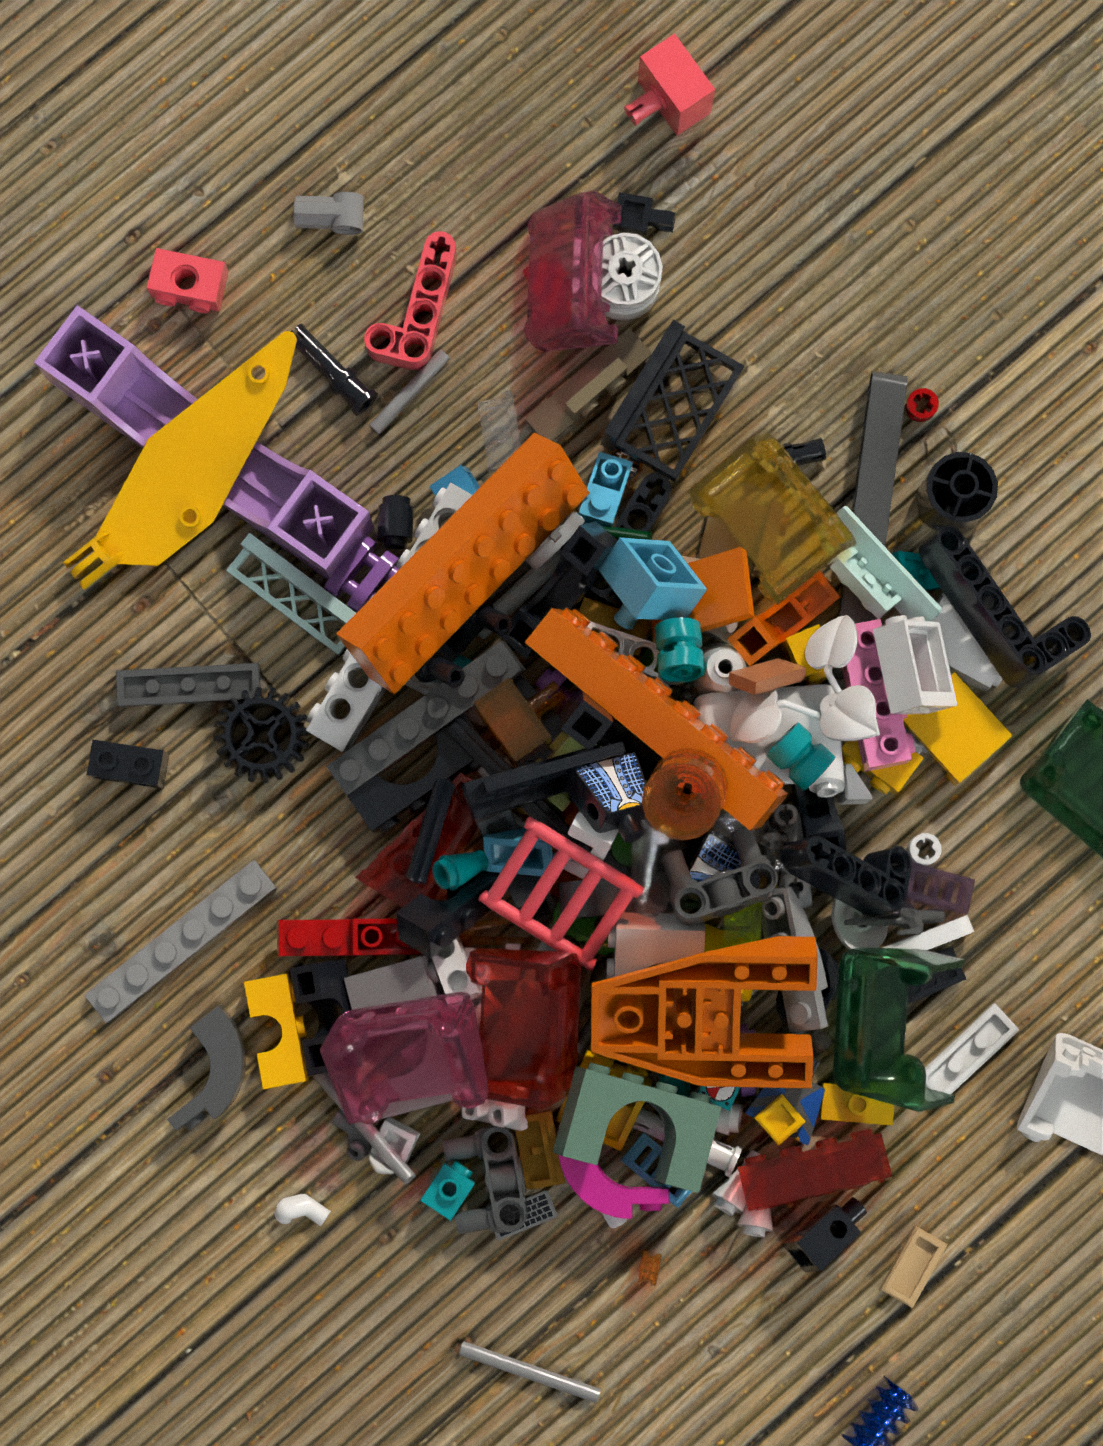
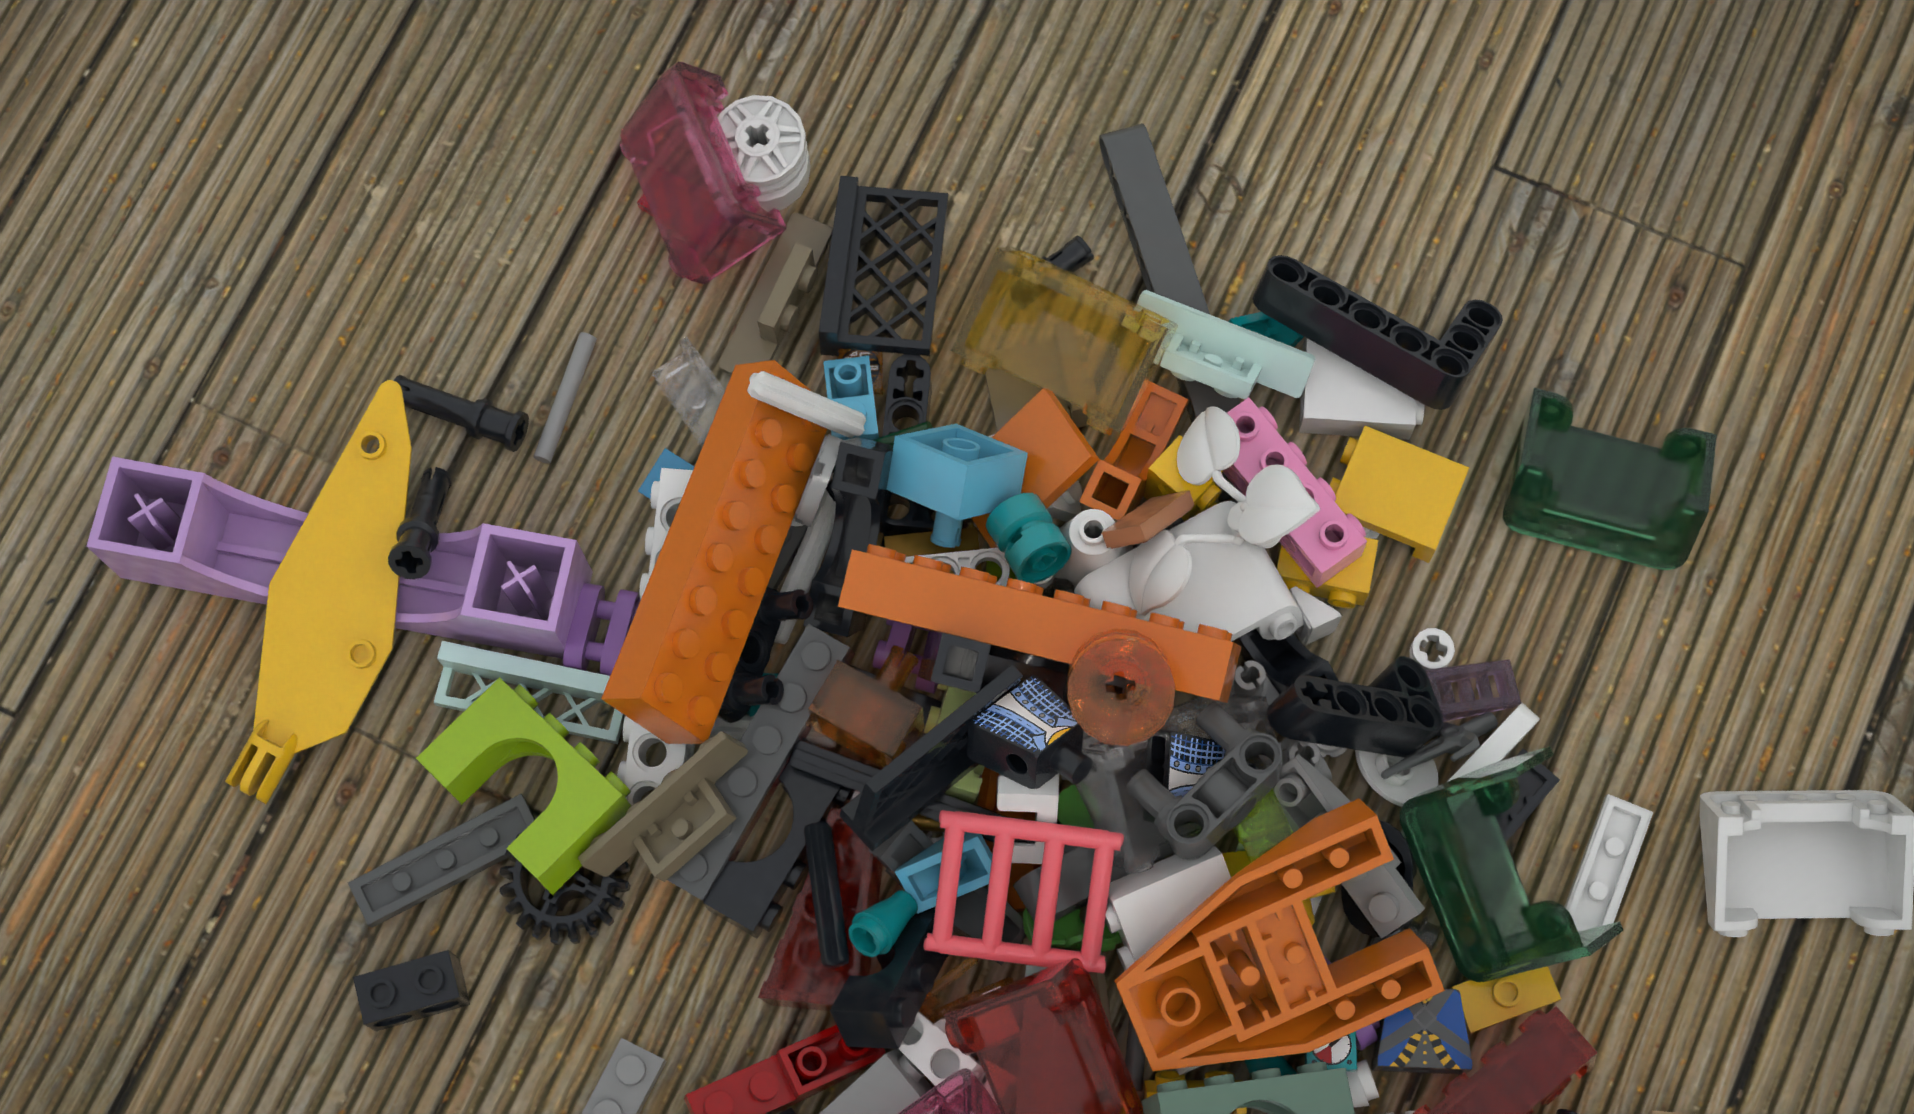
camera: 20 degrees left, 10 degrees down
coral brick [147,248,229,314] -> none
light grey piece [294,192,364,235] -> none
coral beam [364,231,457,370] -> none
black brick [377,495,414,549] -> none
black plate [612,192,675,236] -> none
yellow tile [754,1093,806,1146] -> none
teal wheel [766,722,836,791] -> none
white window [873,615,957,714] -> none
red bush [905,388,939,422] -> none
black cylinder [917,452,998,534] -> none
none -> black pin [388,467,452,580]
none -> lime arch [416,677,632,895]
none -> dark tan bracket [578,731,748,882]
none -> white axle [747,371,866,438]

